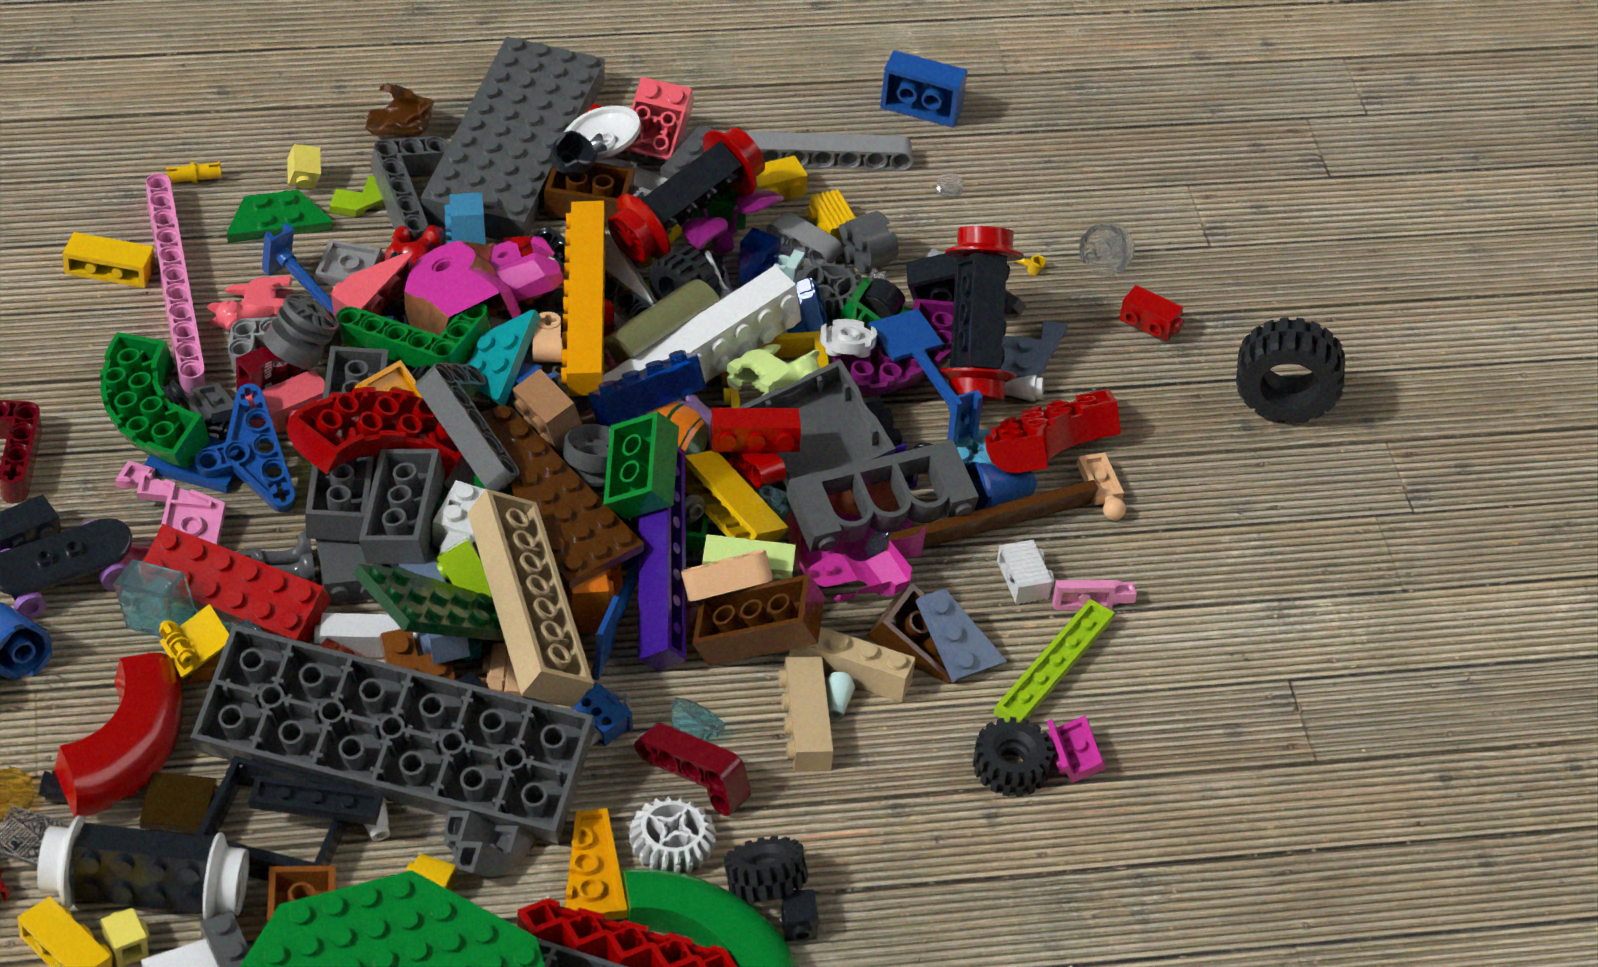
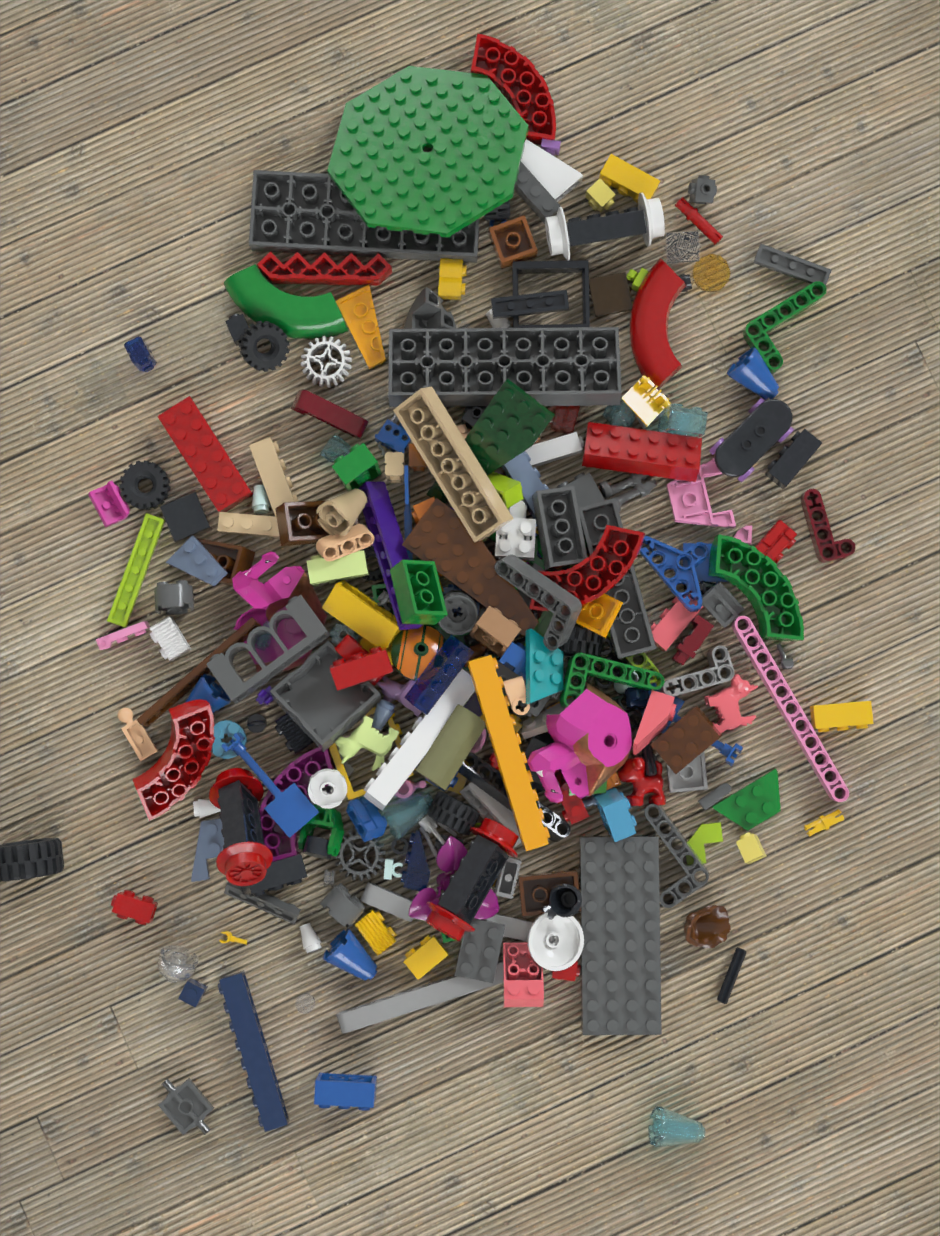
camera: 170 degrees right, 40 degrees up
black bush [162,380,189,406] -> none
dark grey wheel [263,294,339,369] -> none
none -> clear blue brick [124,336,157,372]
none -> dark grey brick [154,580,194,615]
none -> red brick [157,396,253,512]
none -> dark grey plate [158,1078,214,1135]
none -> black tile [160,492,211,542]
none -> dark blue brick [178,978,208,1008]
none -> dark blue brick [218,970,290,1132]
none -> white cone [299,923,322,954]
none -> tan cone [317,489,367,537]
none -> blue cone [323,929,377,981]
none -> green brick [332,443,382,491]
none -> sand blue cone [372,700,395,730]
none -> tan brick [385,452,406,484]
none -> lime tile [627,268,648,292]
none -> reddish brown brick [650,706,723,774]
none -> dark grey bar [698,783,731,811]
none -> black axle [717,947,747,1004]
none -> red brick [755,520,797,564]
none -> dark grey hand [777,643,794,669]

